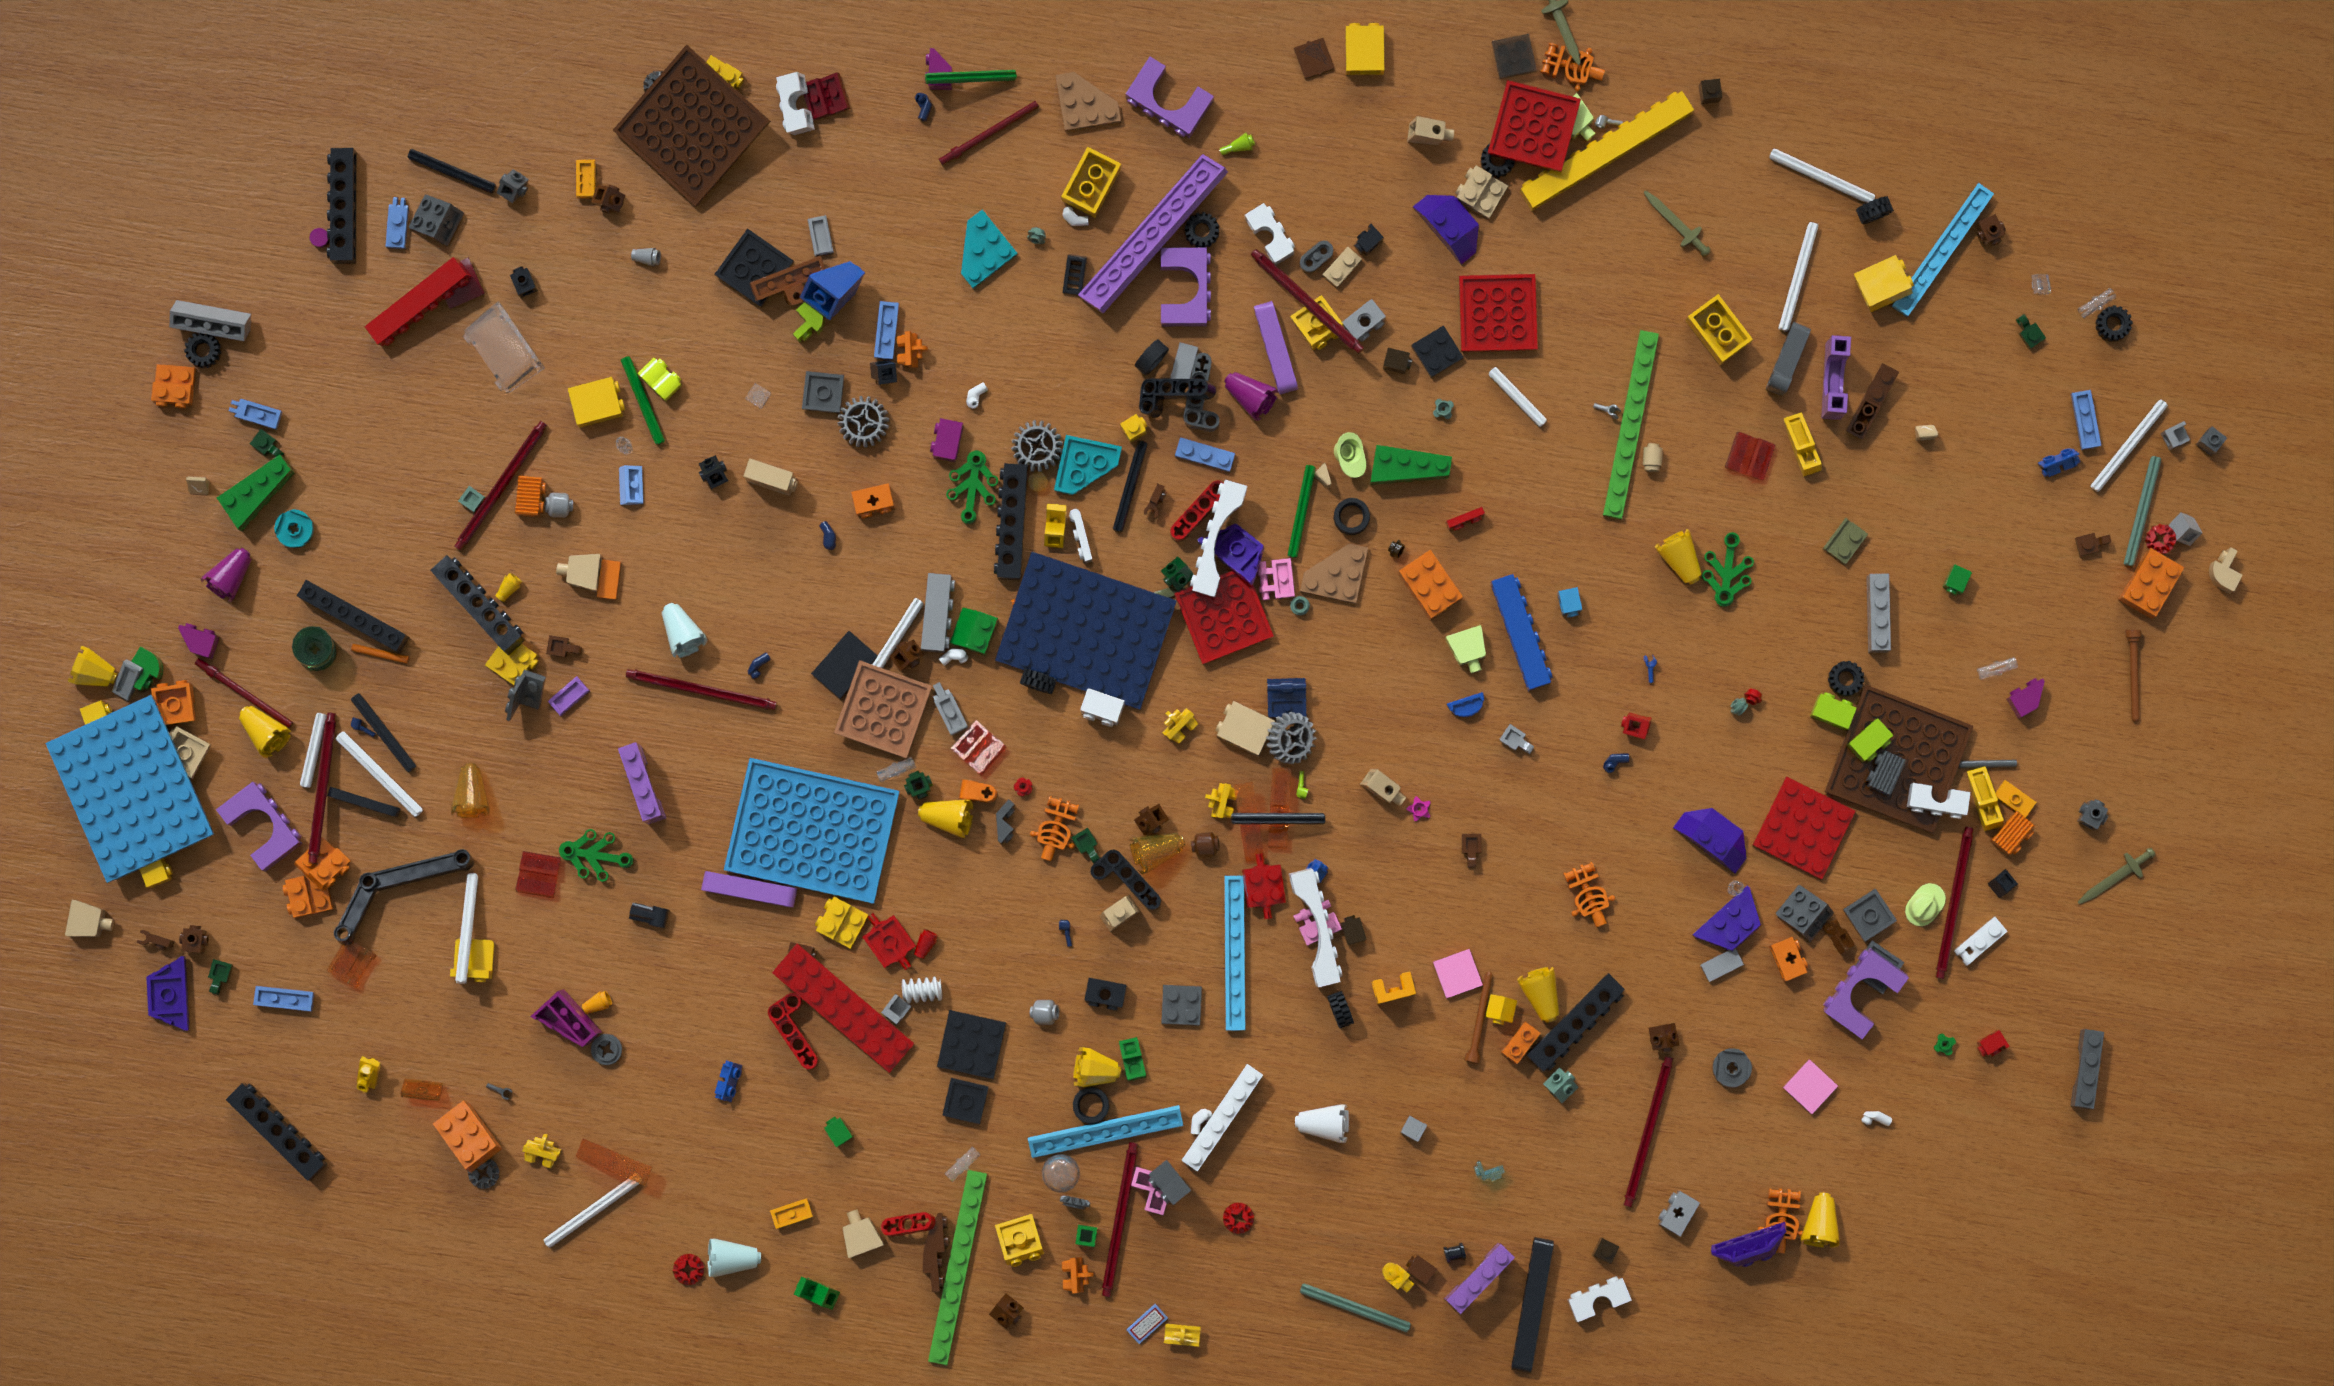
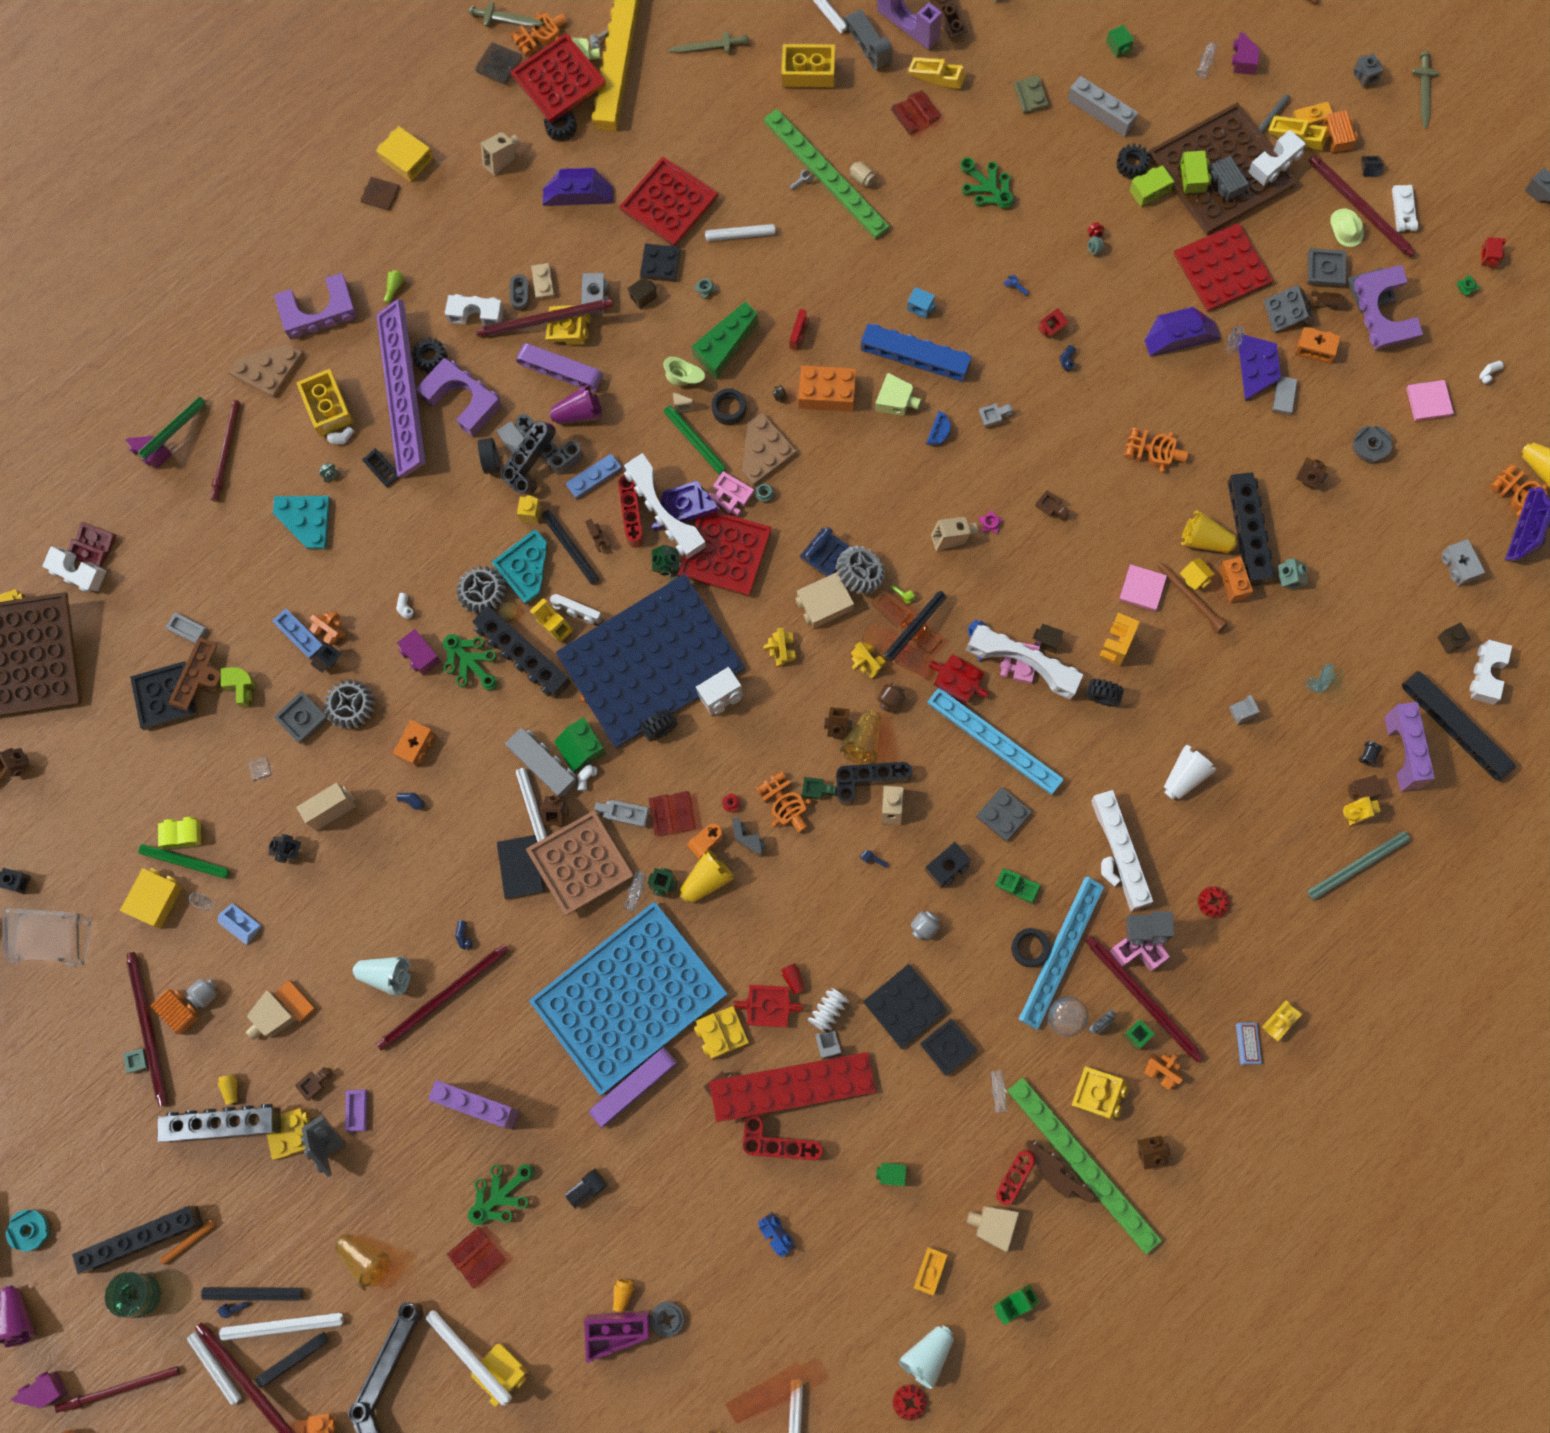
camera: 45 degrees left, 10 degrees down
yellow cone [239,706,291,758] -> none
light grey cone [631,248,661,267] -> none
blue slope [800,261,865,320] -> none
dark blue arm [915,93,932,122] -> none
yellow cone [1073,1047,1121,1087] -> none
black brick [1354,224,1384,256] -> none
tan plate [1455,166,1508,219] -> none
dark red piece [1624,1056,1674,1208] -> none
yellow cone [1655,529,1702,585] -> none

